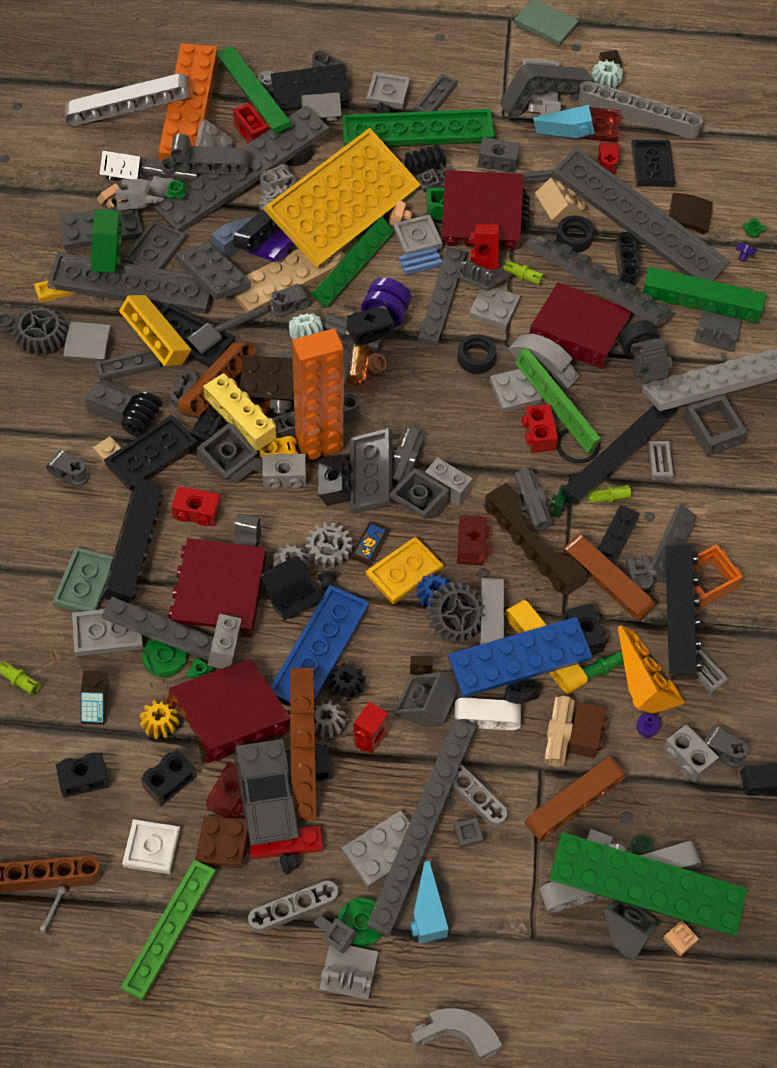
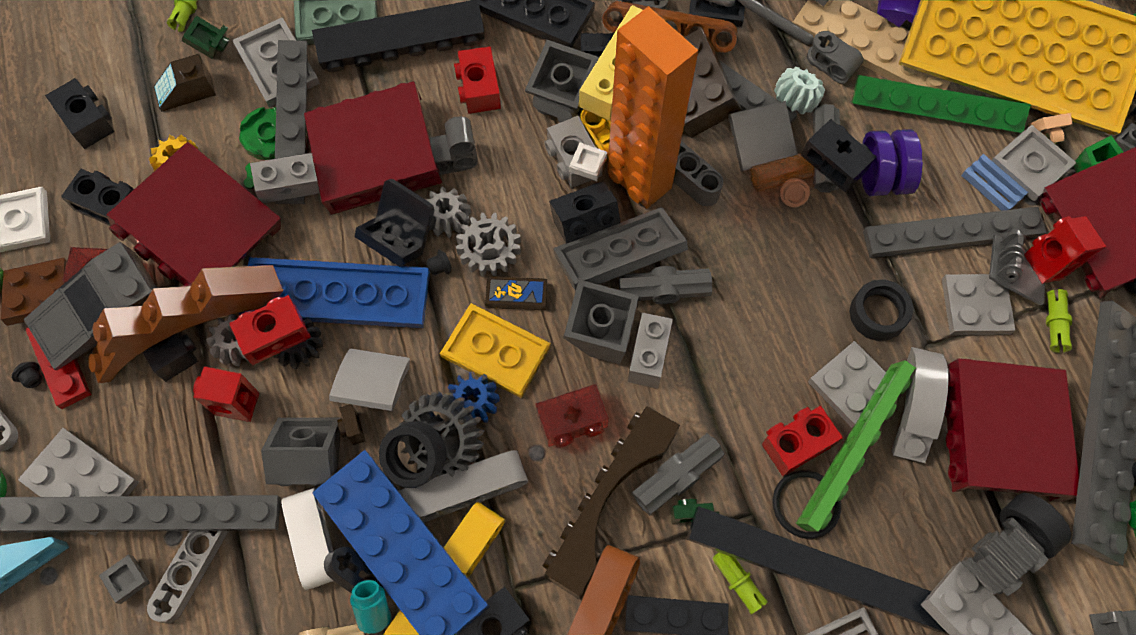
camera: 70 degrees right, 10 degrees up
none -> dark green bracket [182,15,230,59]
none -> red brick [229,295,311,365]
none -> light grey slope [329,349,410,411]
none -> teal brick [350,580,392,634]
none -> black tyre [379,421,446,488]
none -> white tile [569,143,607,181]

